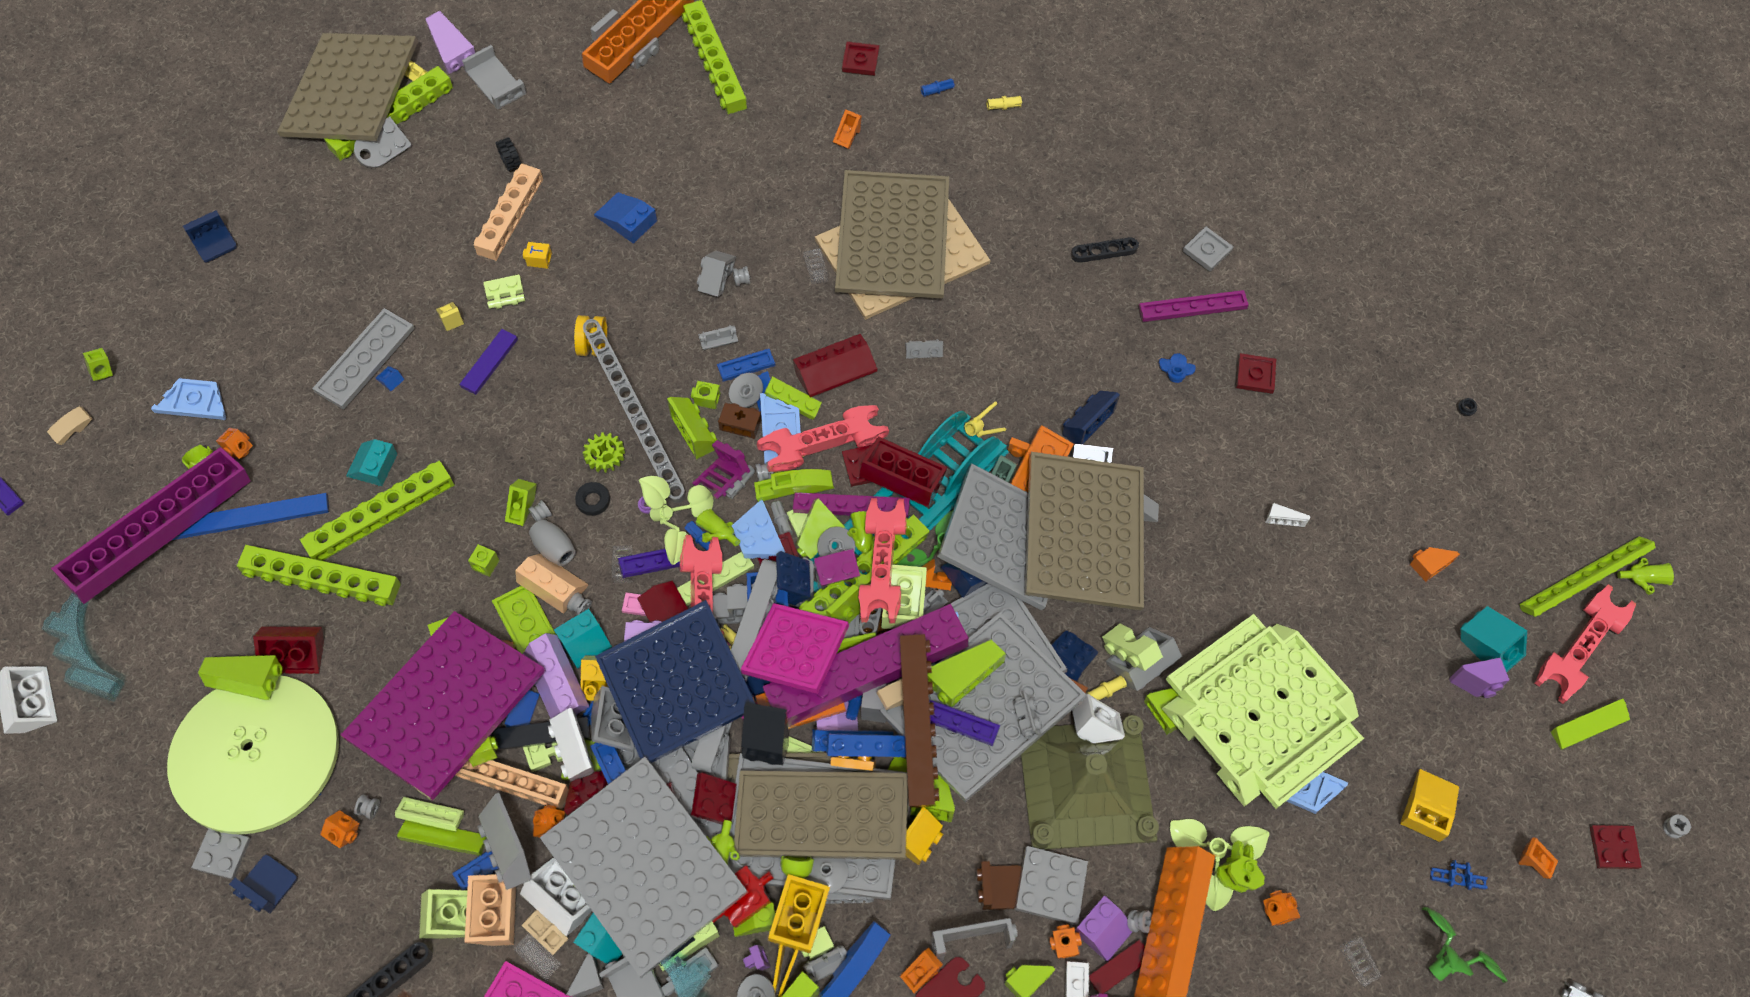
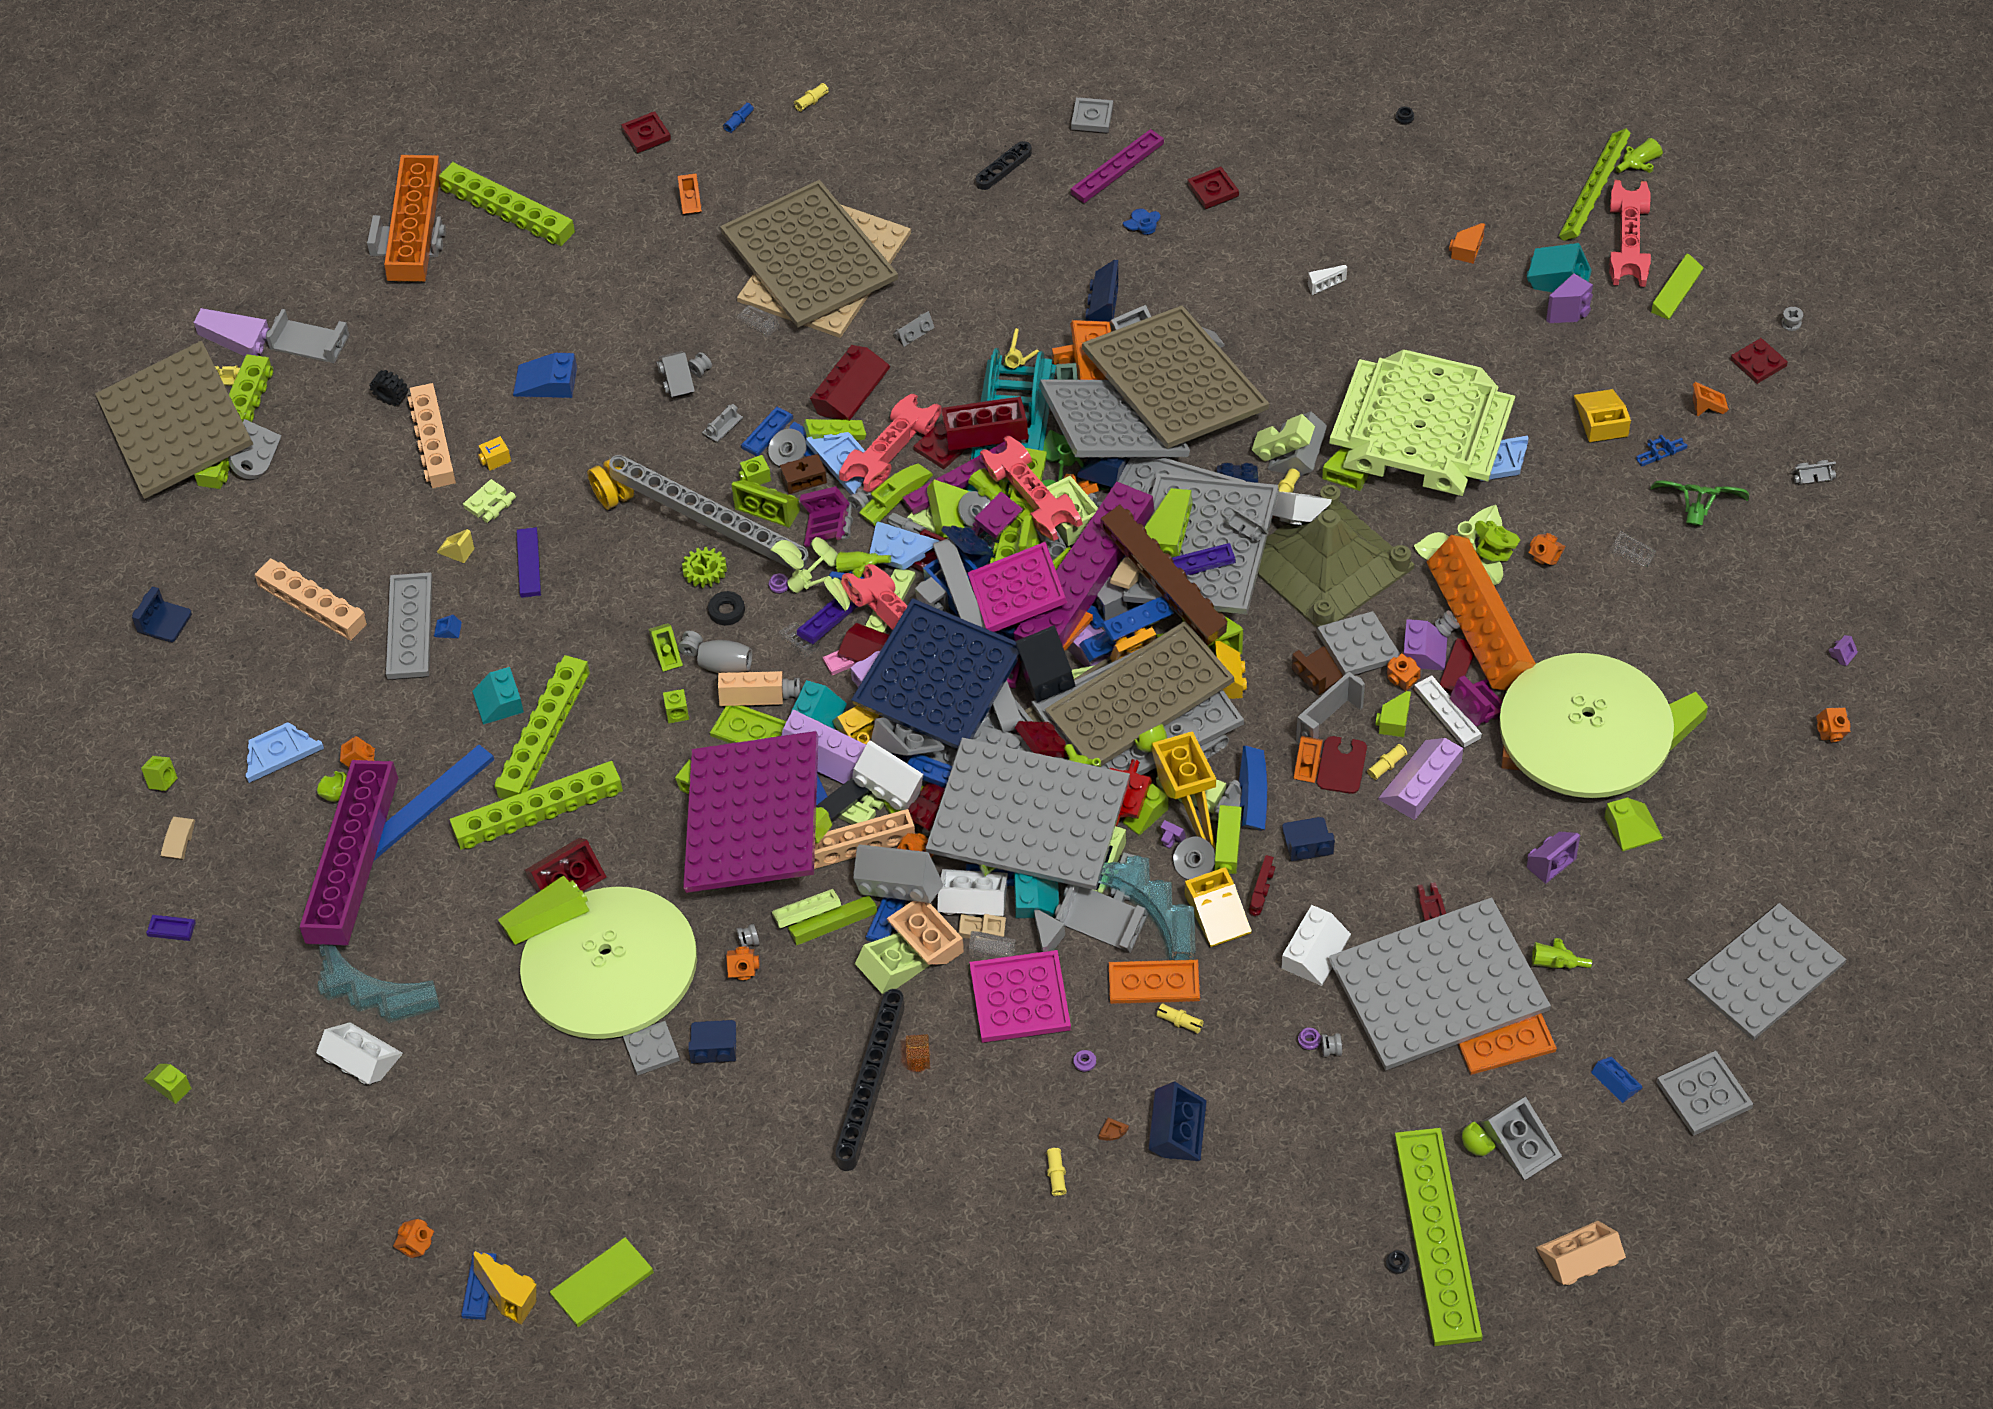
camera: 30 degrees left, 10 degrees down
none -> light nougat brick [254,558,367,641]

